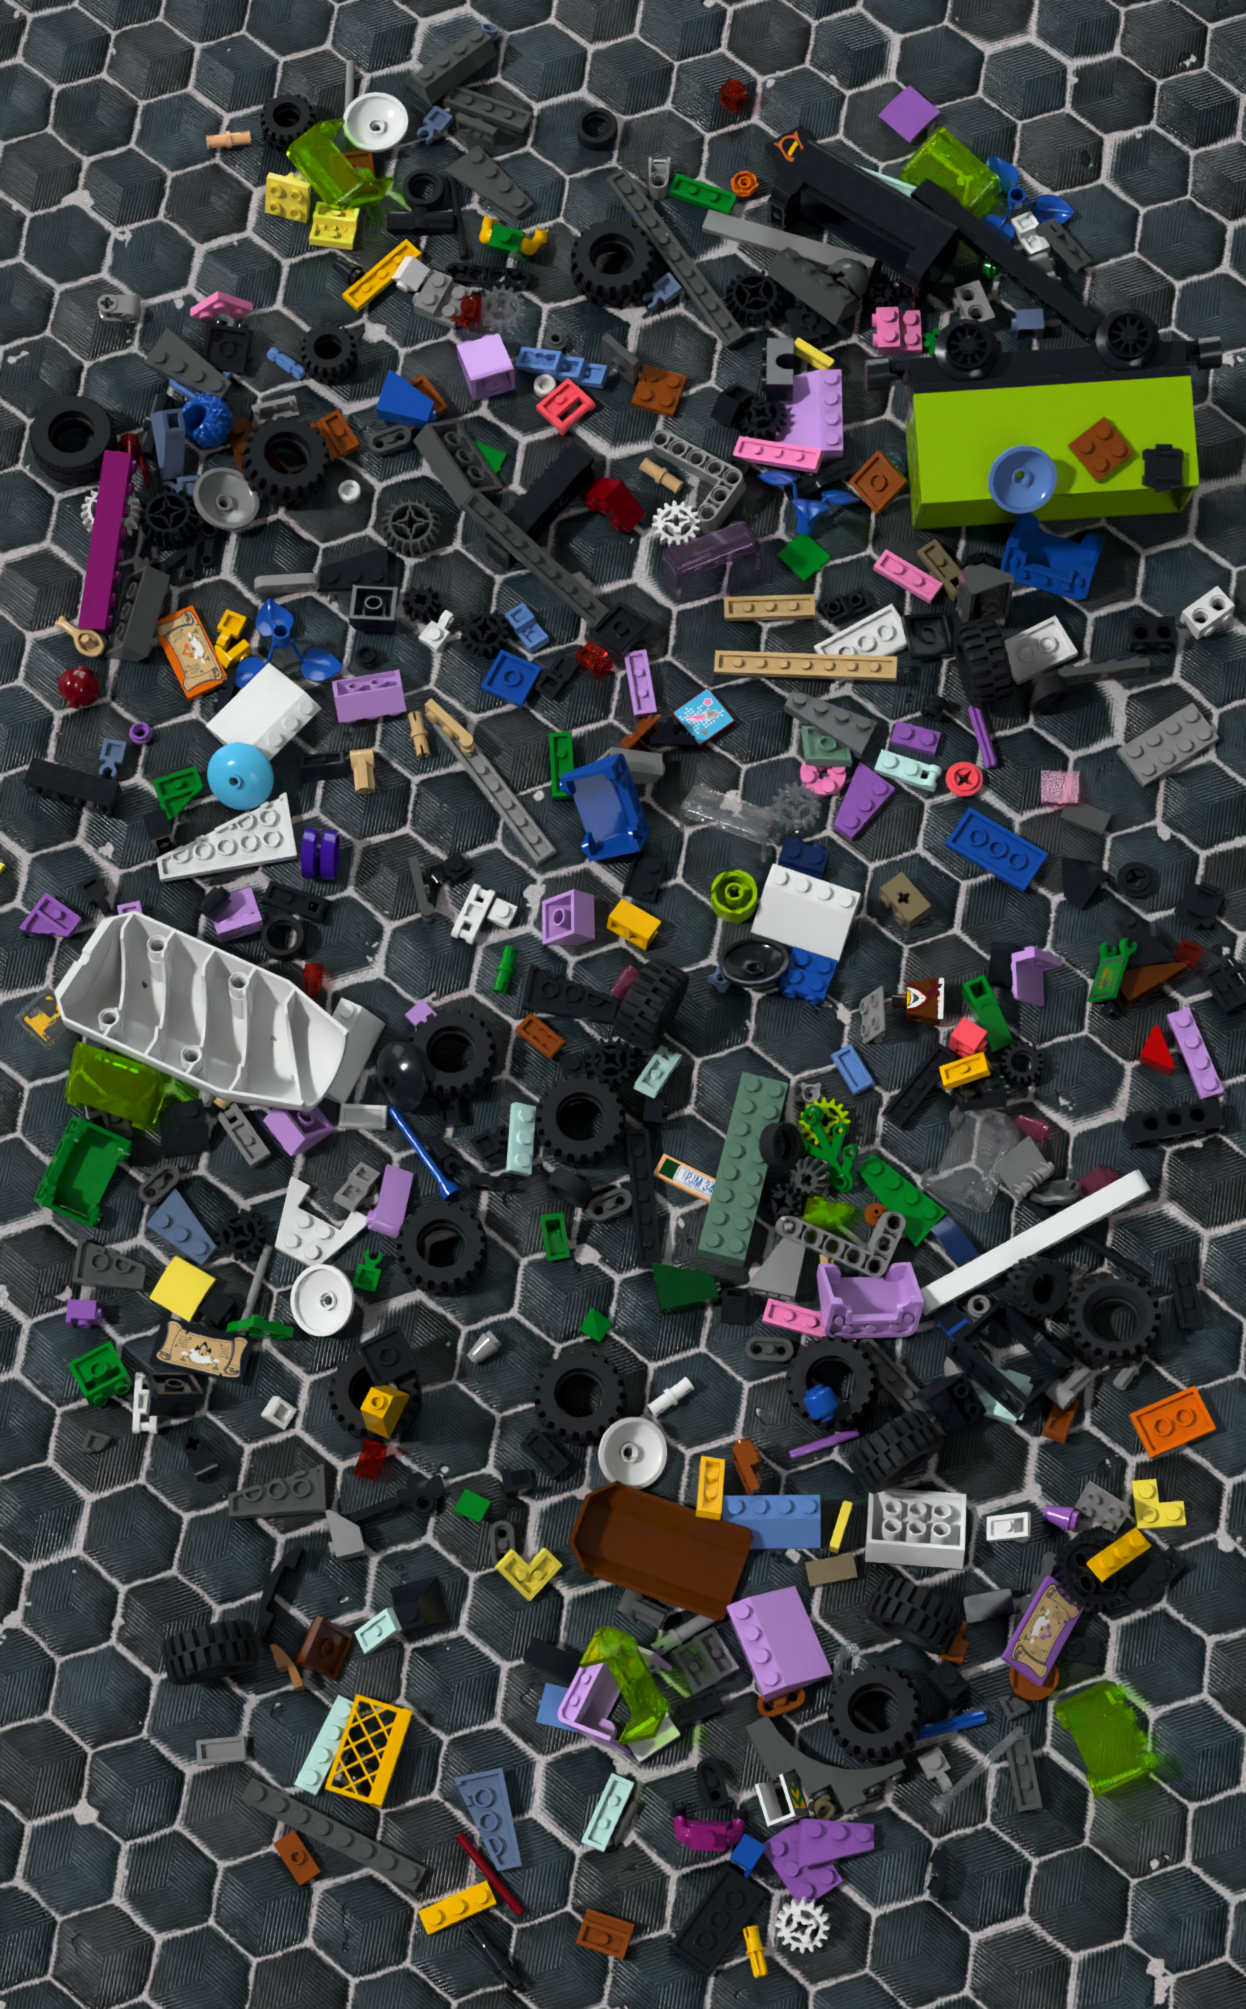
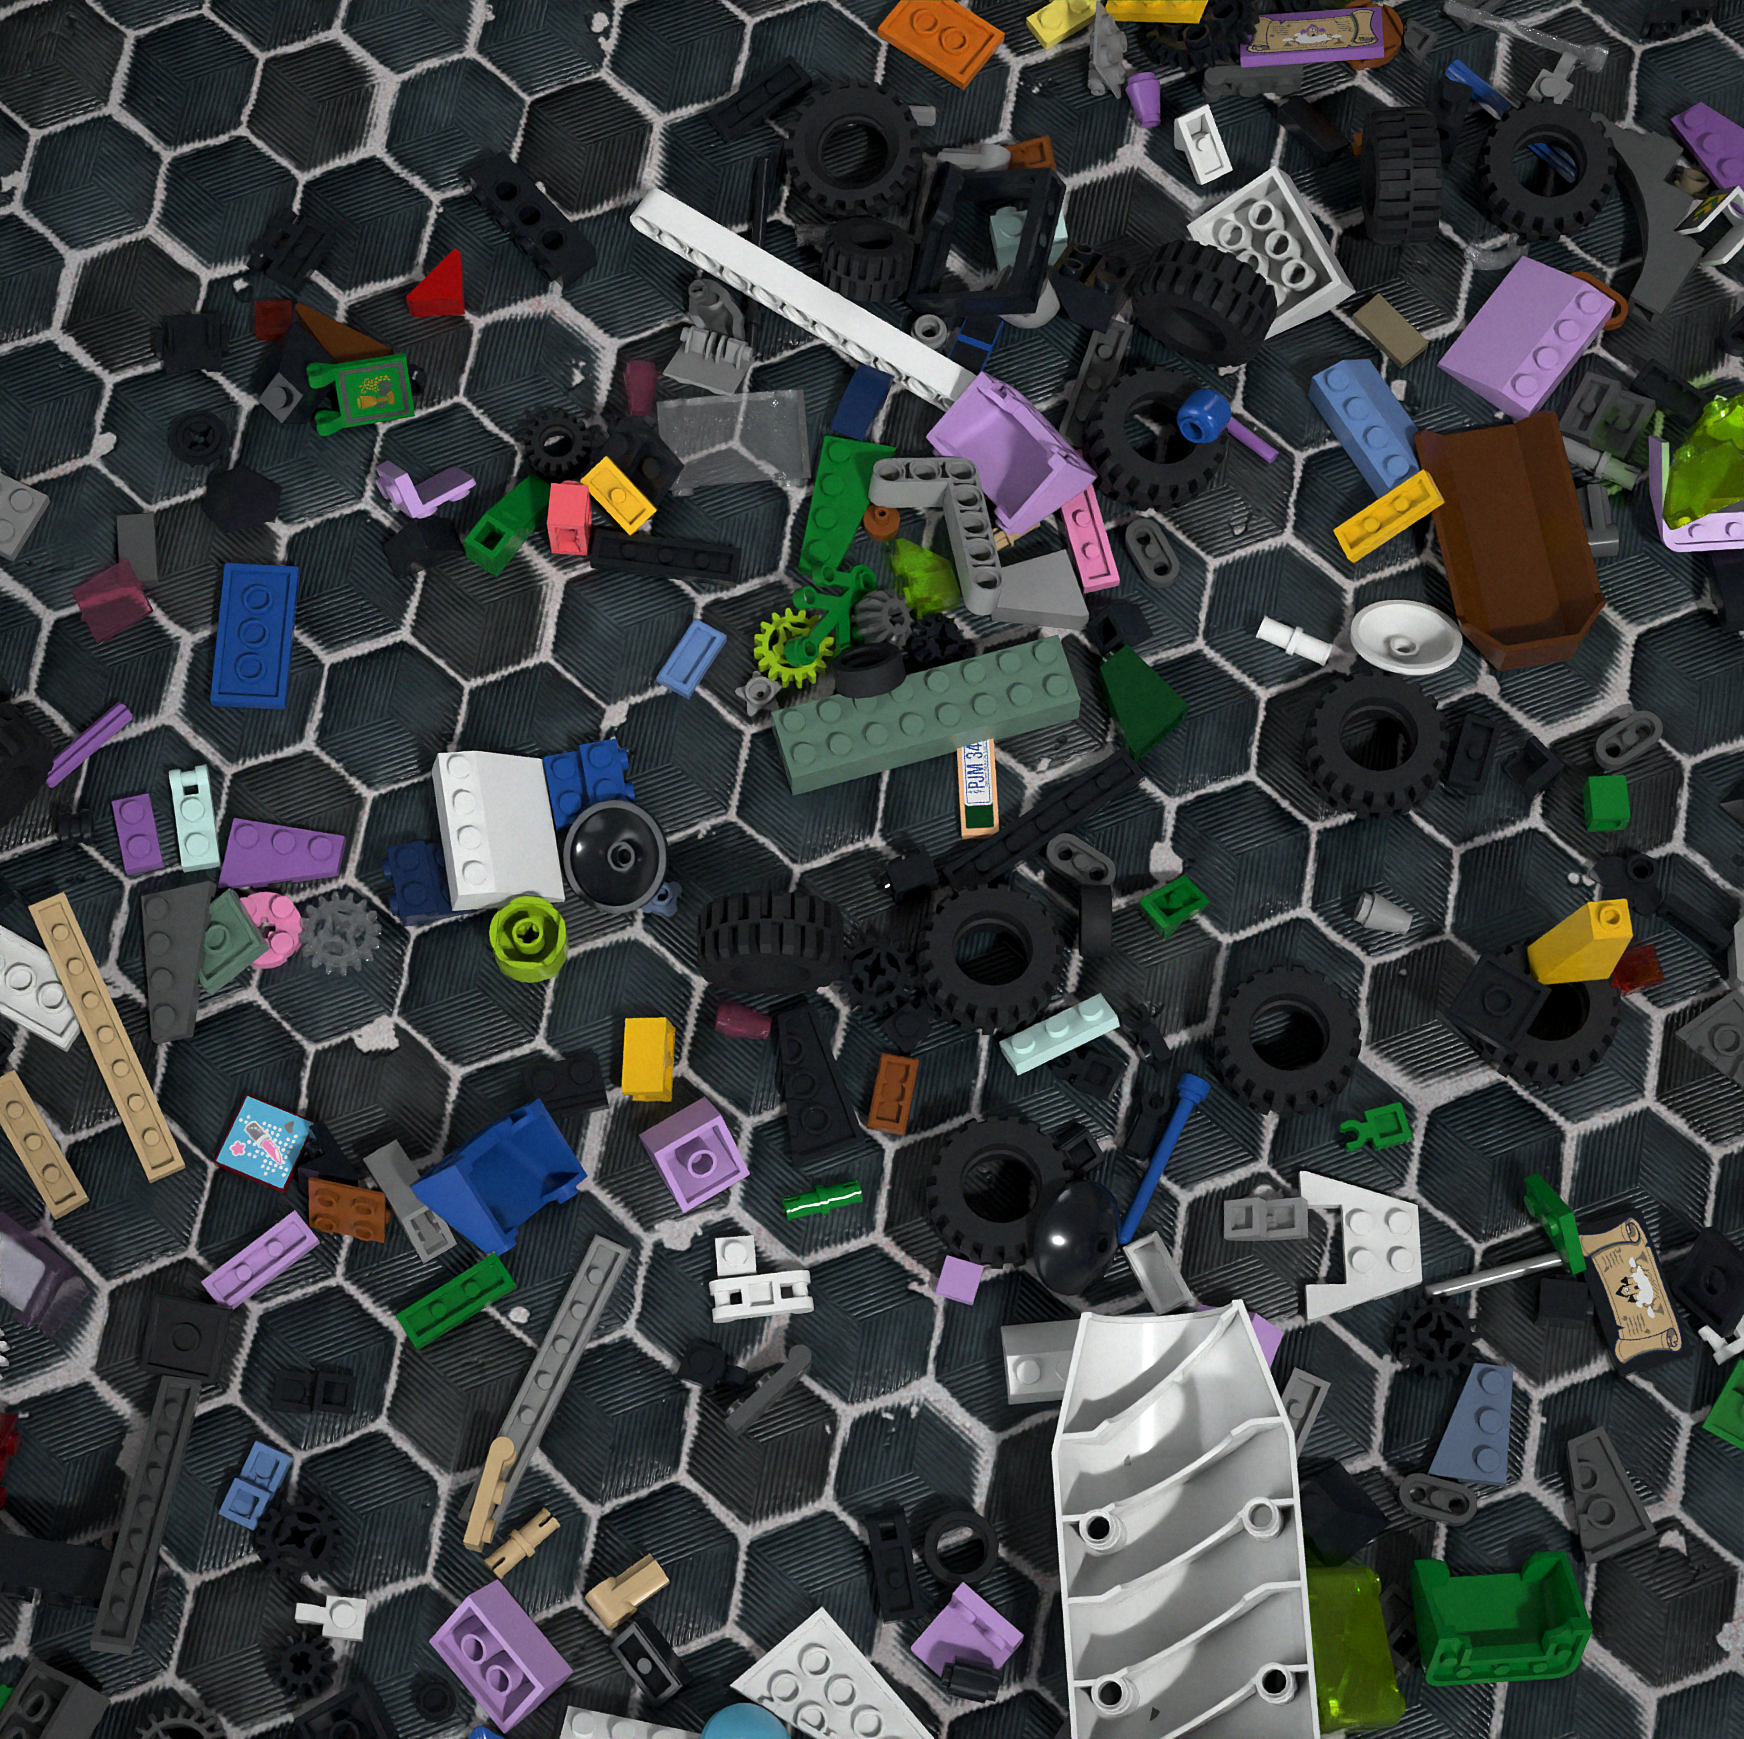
camera: 125 degrees left, 0 degrees up
medium lavender brick [66,1299,103,1329] -> none
light yellow slope [150,1255,217,1322] -> none
white slope [261,1396,297,1430] -> none
white dish [290,1264,354,1336] -> none
dark purple wheel [301,828,340,880] -> none
clear red cone [302,963,326,998] -> none
lavender door [365,1164,414,1239] -> none
blue plate [481,649,542,709] -> none
light yellow plate [495,1548,563,1601] -> none
clear red bracket [574,641,614,680] -> none
green slope [579,1308,612,1343] -> none
light aqua plate [634,1045,682,1099] -> none
clear windscreen [679,783,779,863] -> none
dark orange plate [732,1437,762,1495] -> none
light yellow tile [829,1501,853,1554] -> none
light grey hinge [859,986,886,1045] -> none
dark tan brick [879,872,931,930] -> none
torso [892,977,945,1027] -> none
coral gear [946,762,983,797] -> none
clear pink bracket [1077,1165,1118,1197] -> none
lavender plate [1166,1007,1224,1099] -> none

